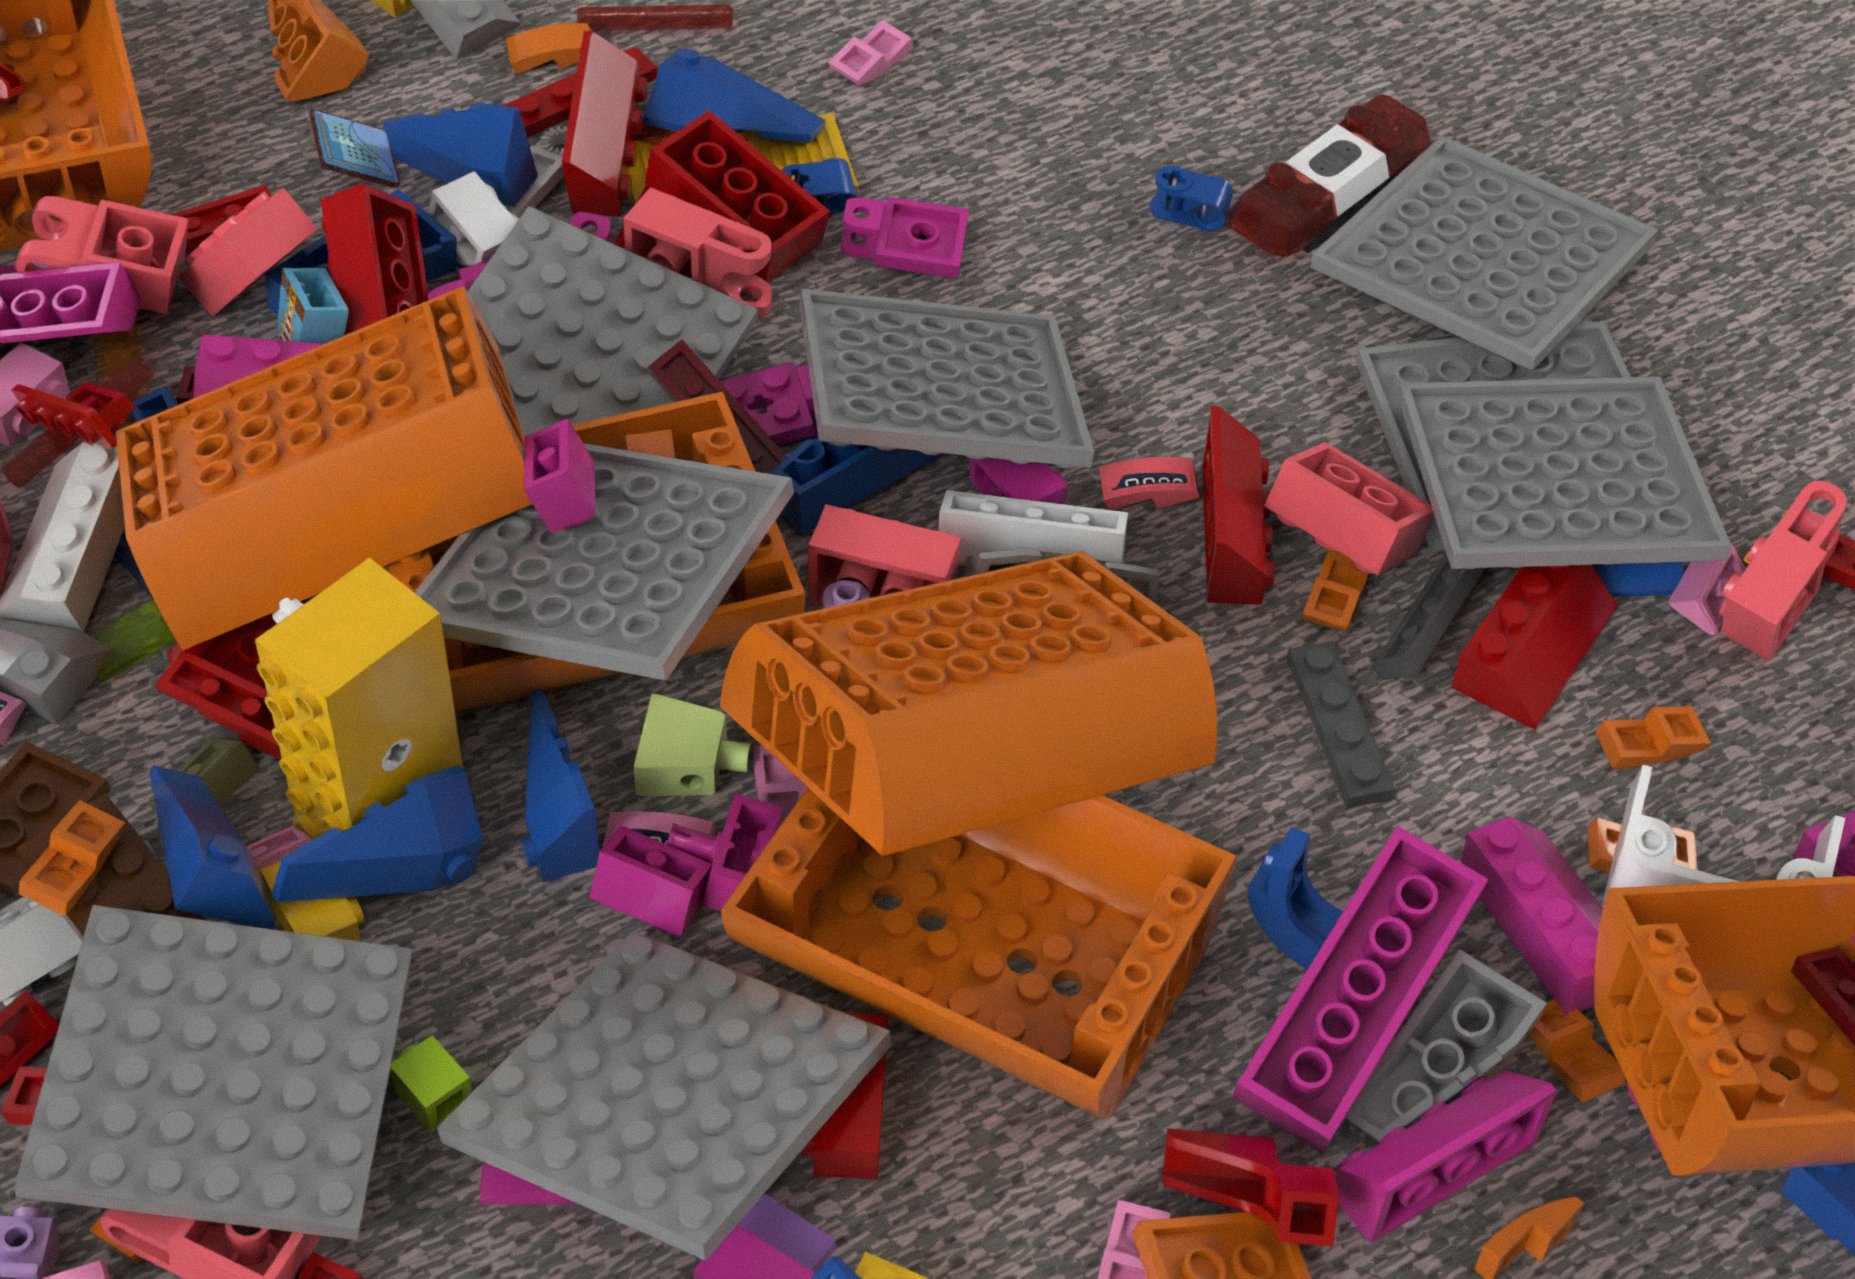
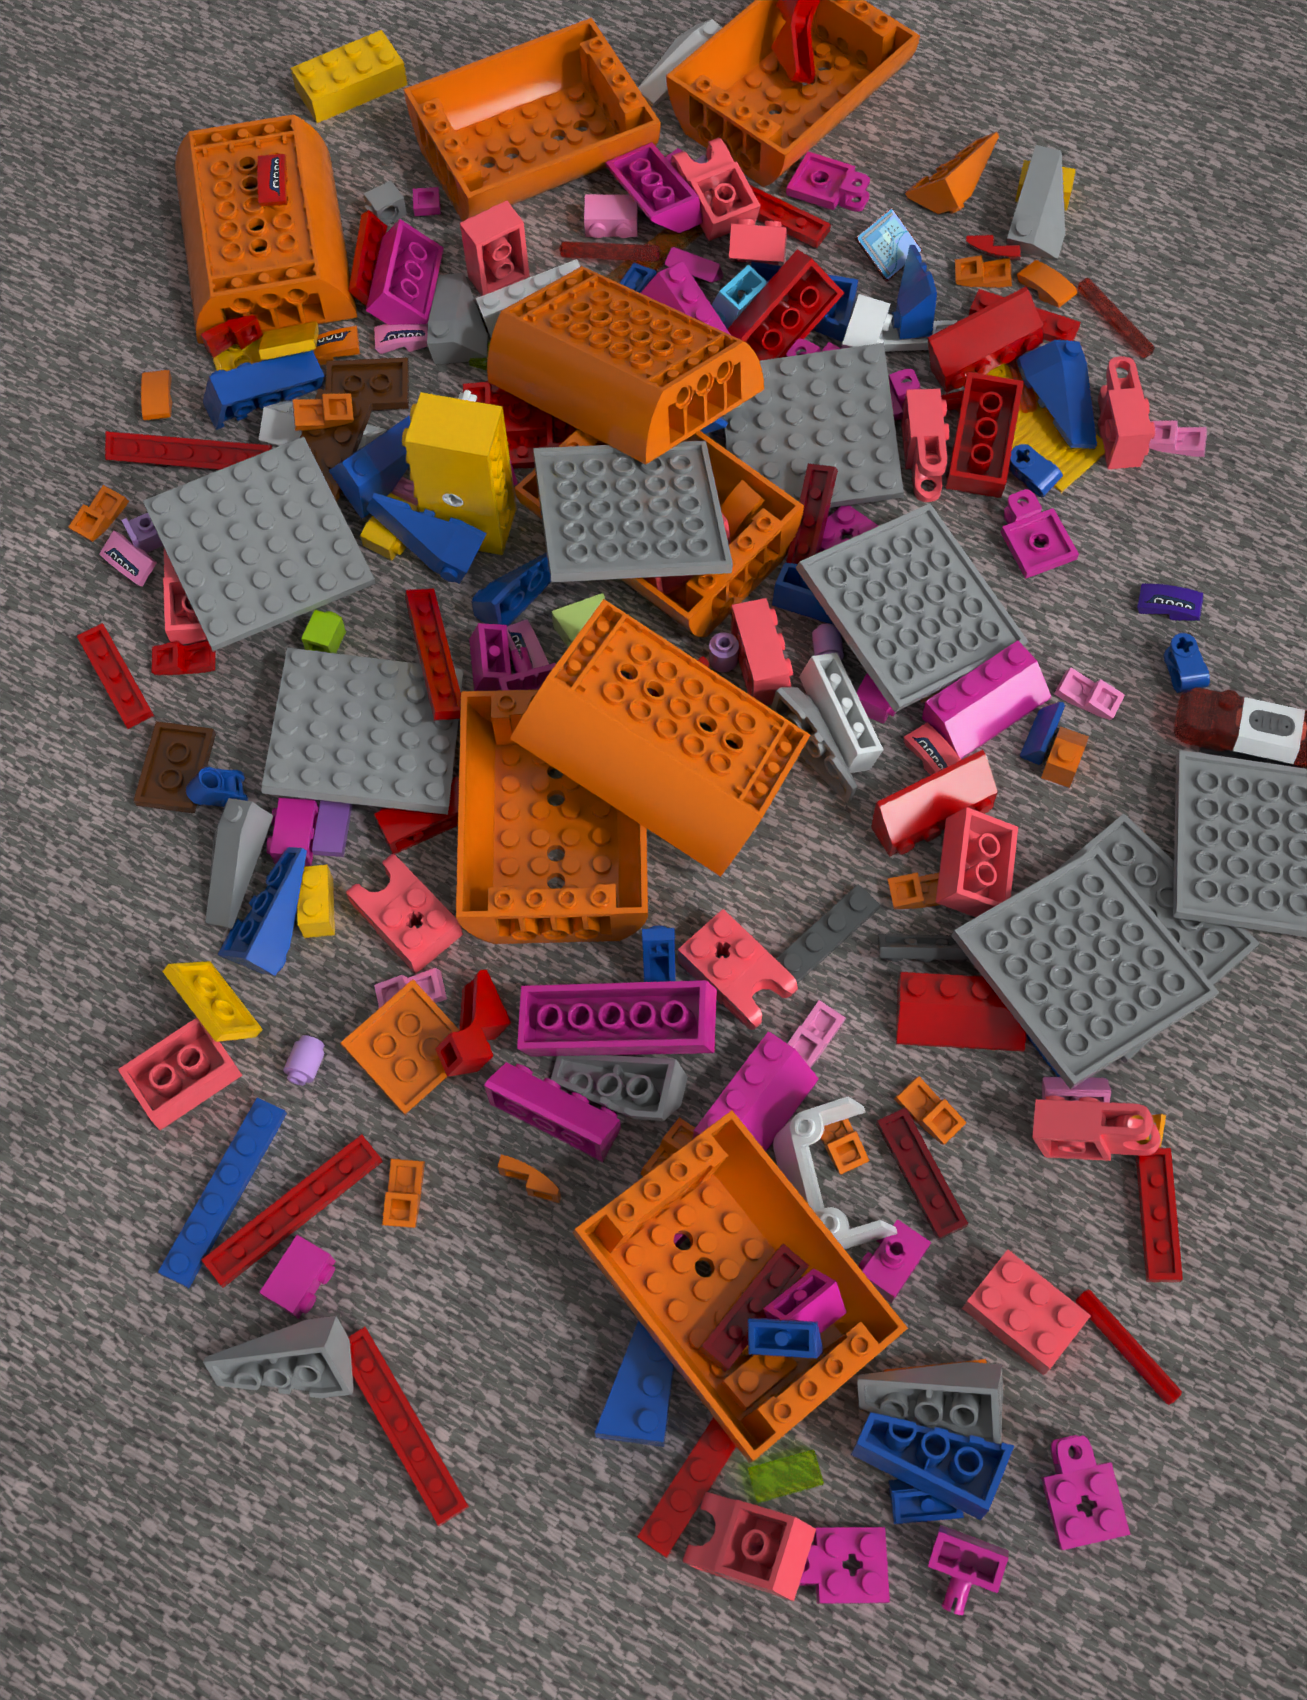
camera: 65 degrees right, 15 degrees up
red bracket [11,382,135,450] -> none
dark pink brick [524,418,596,534] -> none
none -> coral brick [346,854,463,974]
none -> red plate [405,588,461,720]
none -> dark pink slope [665,247,724,283]
none -> coral brick [678,909,798,1030]
none -> dark pink plate [786,151,870,212]
none -> bright pink slope [787,1000,846,1068]
none -> lavender brick [812,623,844,660]
none -> dark red plate [876,1107,969,1241]
none -> dark pink slope [922,640,1052,759]
none -> orange slope [955,255,1012,288]
none -> red slope [966,235,1021,260]
none -> blue slope [1020,702,1065,765]
none -> orange slope [1041,726,1089,788]
none -> bright pink slope [1054,667,1125,720]
none -> coral brick [1097,356,1155,470]
none -> dark purple slope [1137,583,1204,621]

